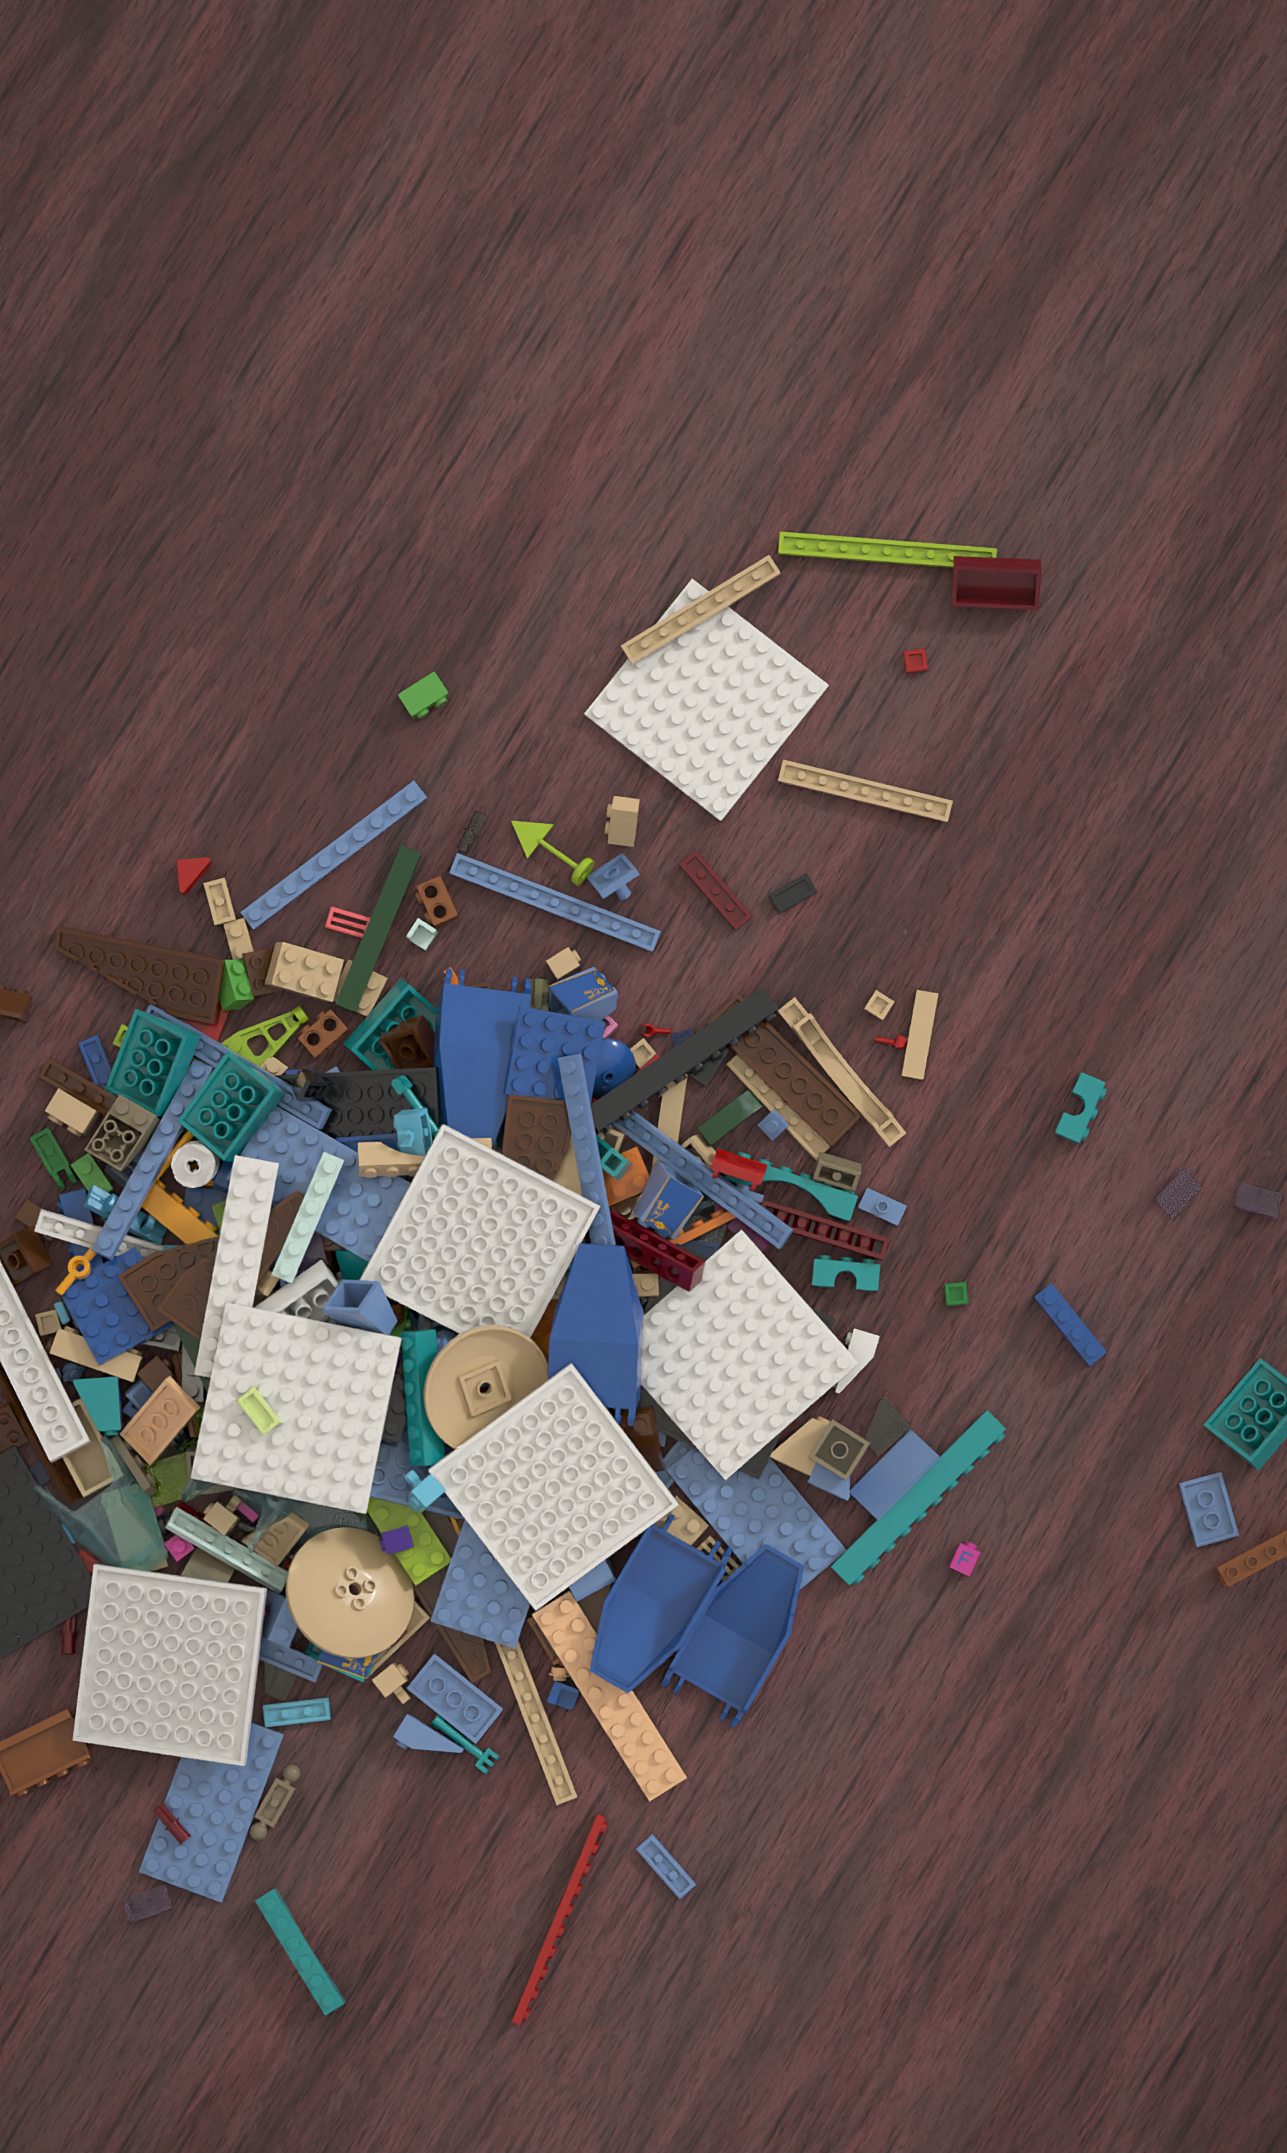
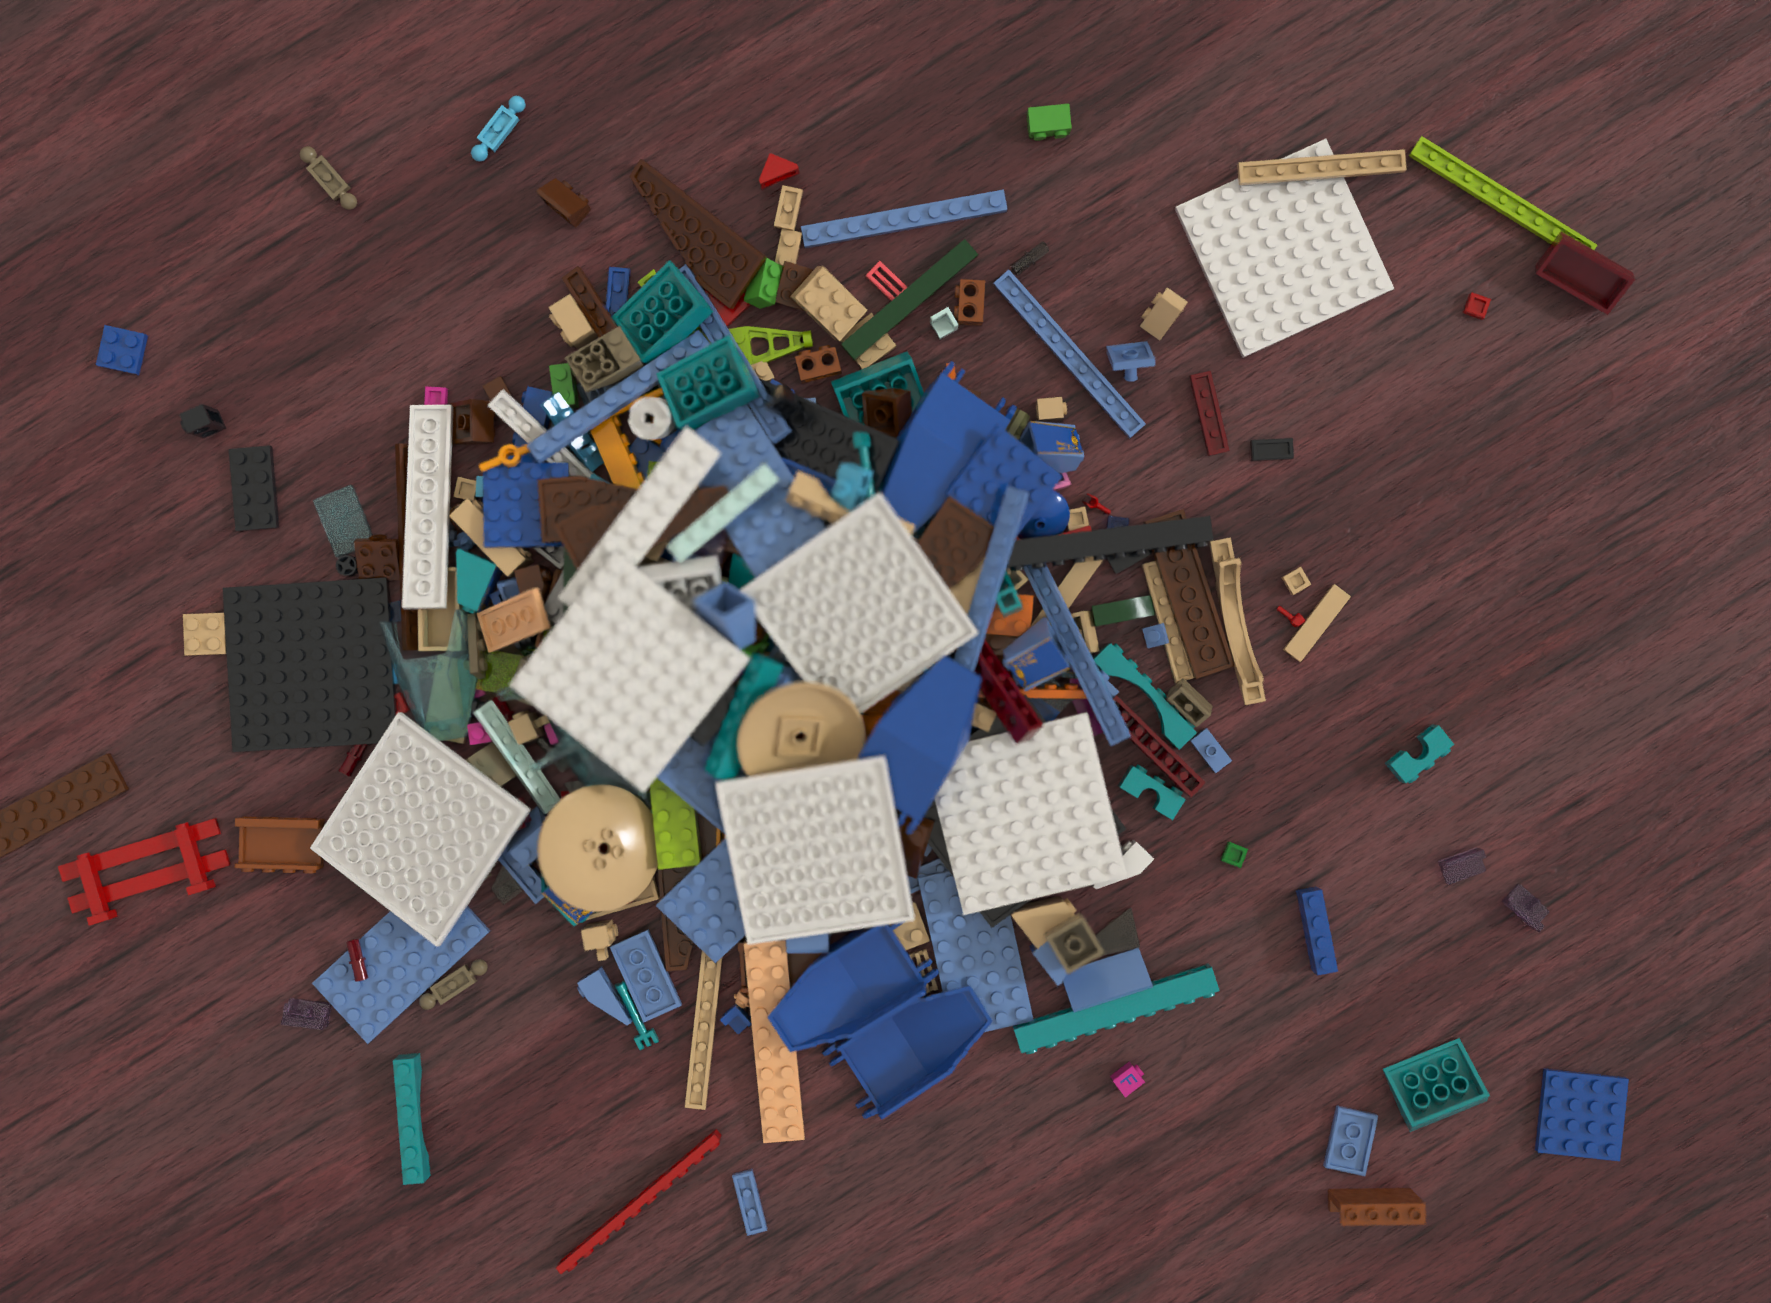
camera: 20 degrees right, 5 degrees up
green hinge [30,1127,77,1191] -> none
yellowish green tile [236,1387,281,1436] -> none
tan wing [241,1511,309,1567] -> none
tan plate [256,1269,280,1296] -> none
medium azure tile [263,1697,331,1727] -> none
dark purple brick [379,1526,414,1555] -> none
medium azure brick [404,1470,446,1514] -> none
lime piece [511,821,595,886] -> none
red piece [710,1149,768,1191] -> none
tan plate [778,760,953,823] -> none

